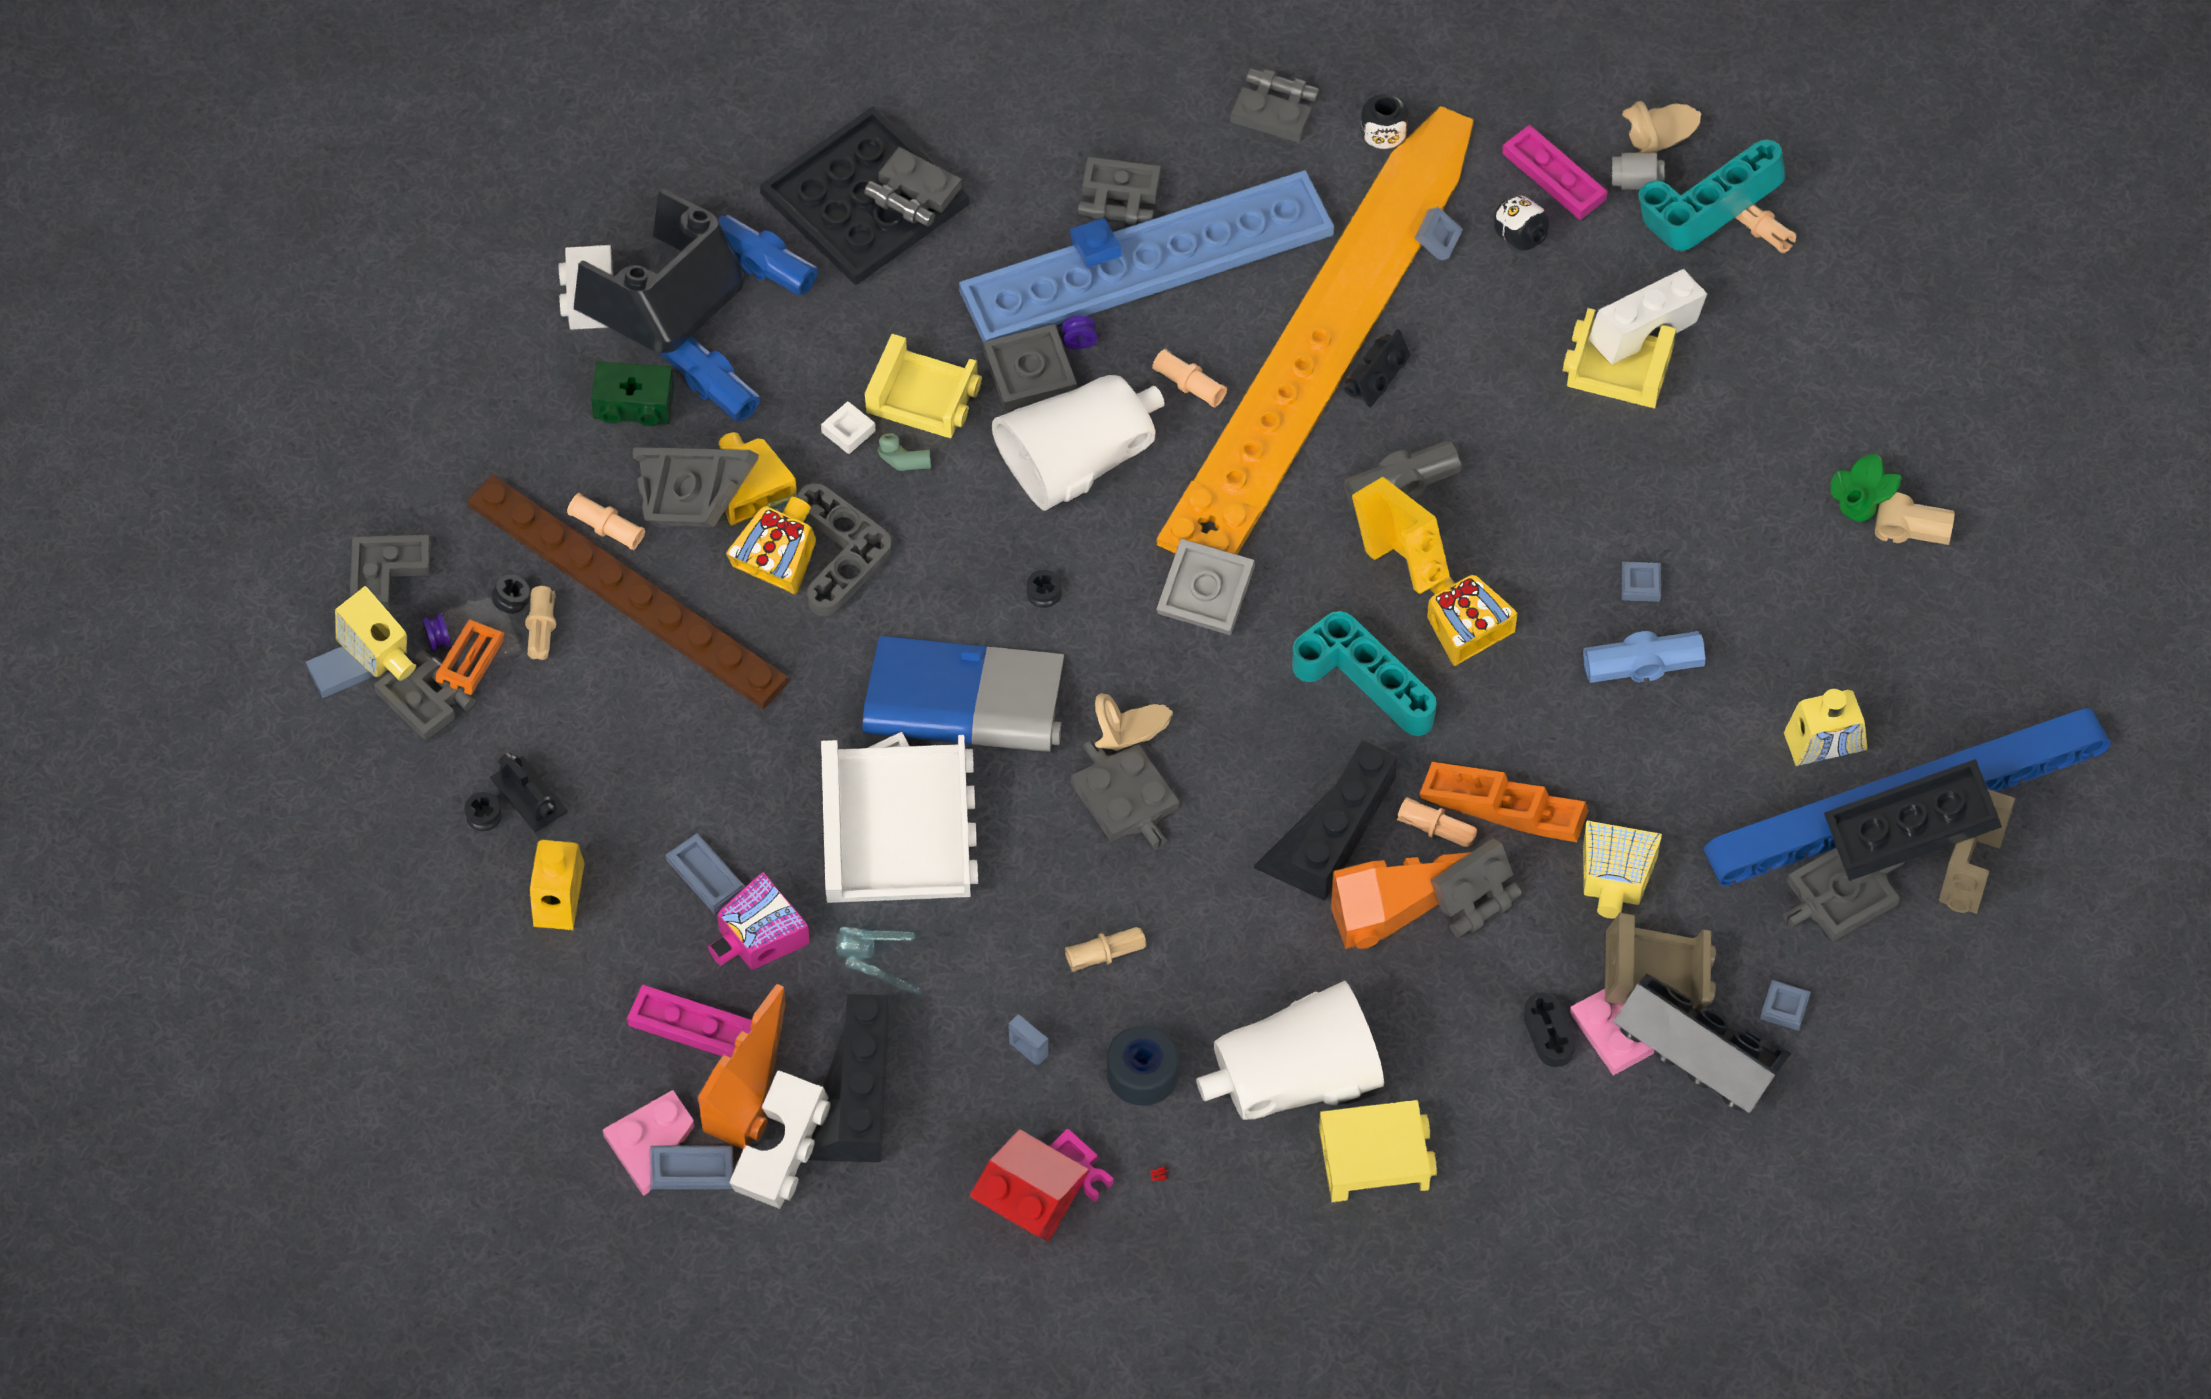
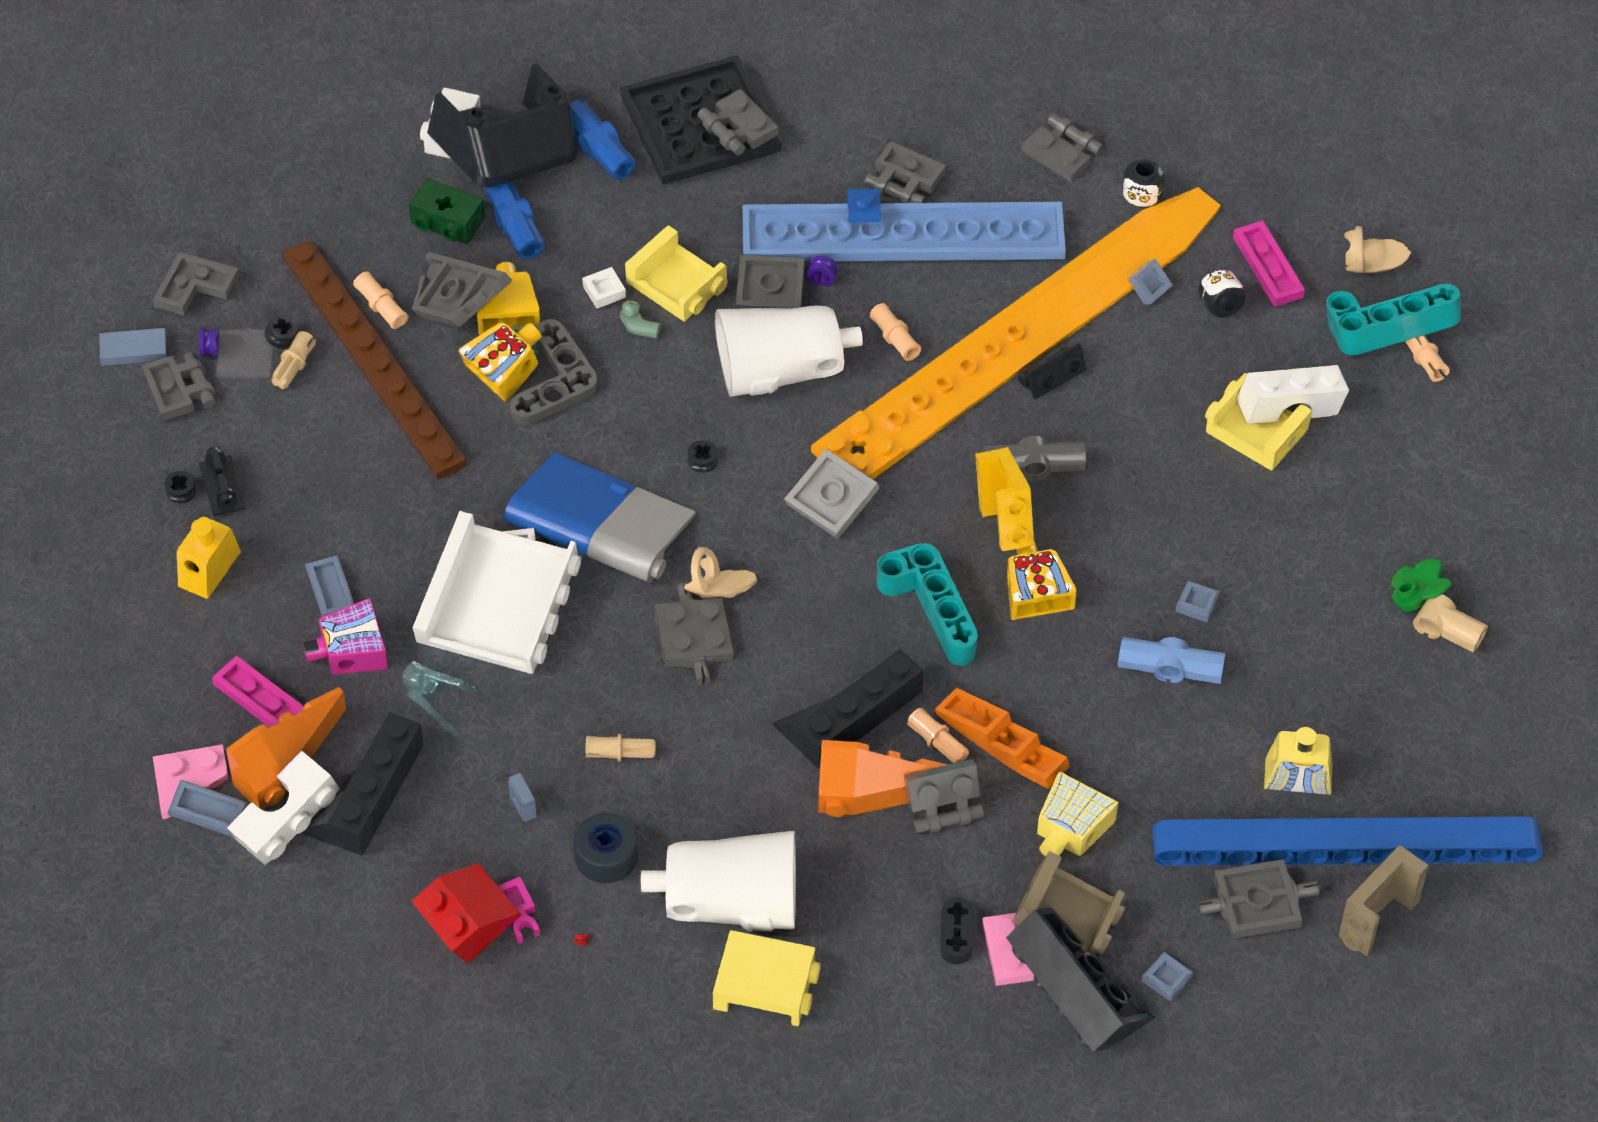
camera: 20 degrees right, 5 degrees down
light yellow torso [335,586,416,681] -> none
orange tile [436,619,505,695] -> none
light grey brick [1612,153,1665,190] -> none
black tile [1824,759,2002,881] -> none

